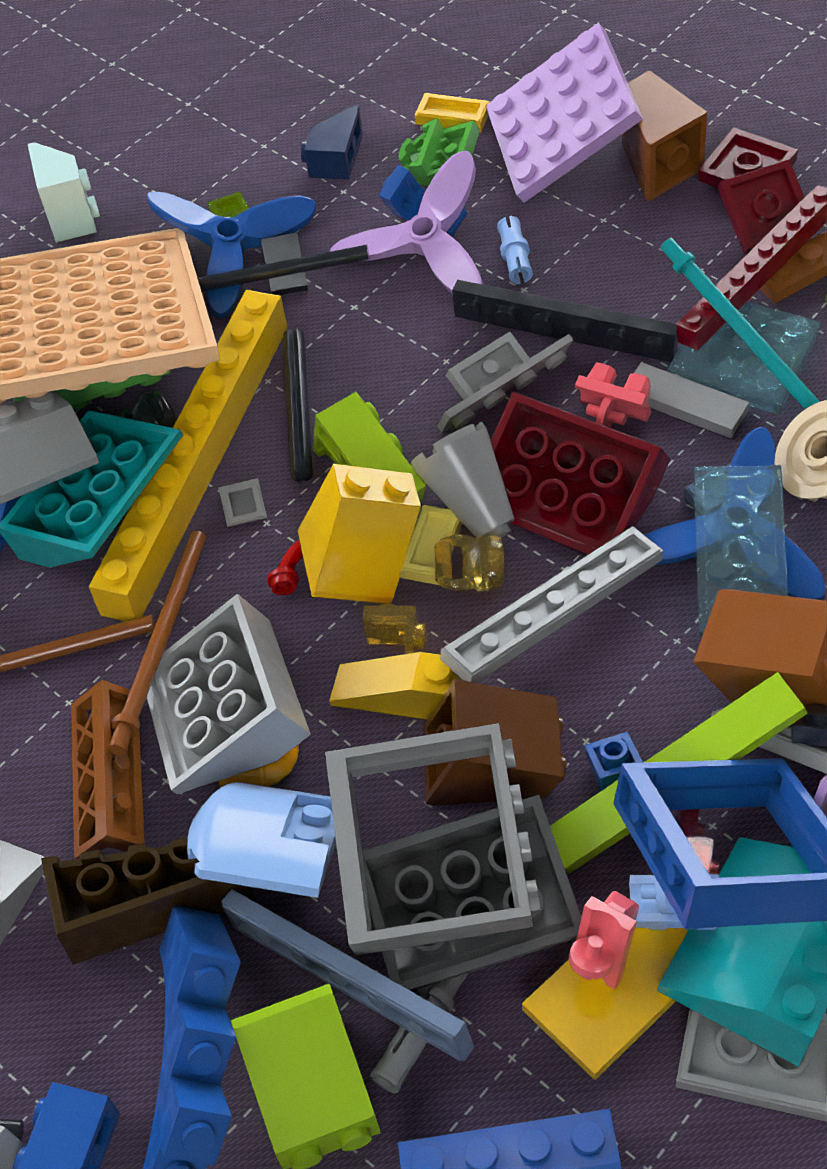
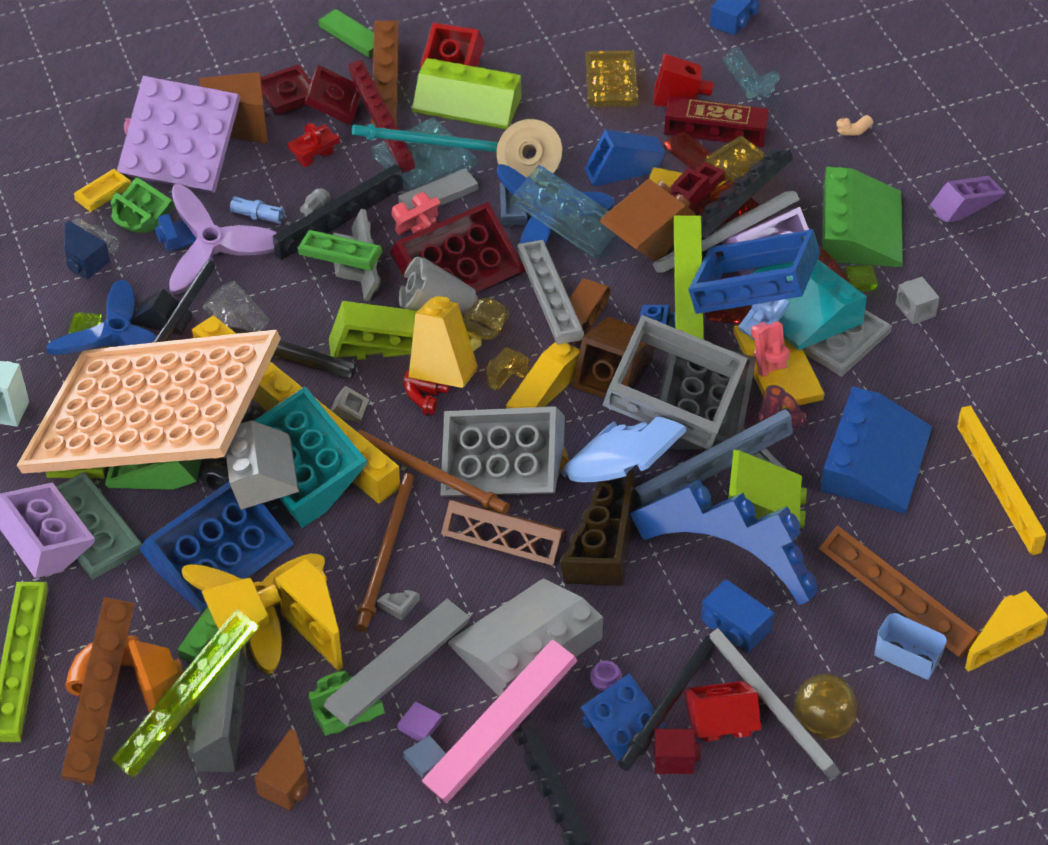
camera: 70 degrees left, 5 degrees down
none -> clear pin [72,218,120,253]
none -> clear slope [202,280,270,332]
none -> red hips [288,123,340,167]
none -> bright green tile [298,230,382,271]
none -> light grey axle [300,188,331,217]
none -> dark orange beam [552,278,611,345]
none -> clear pink plant [759,385,807,428]

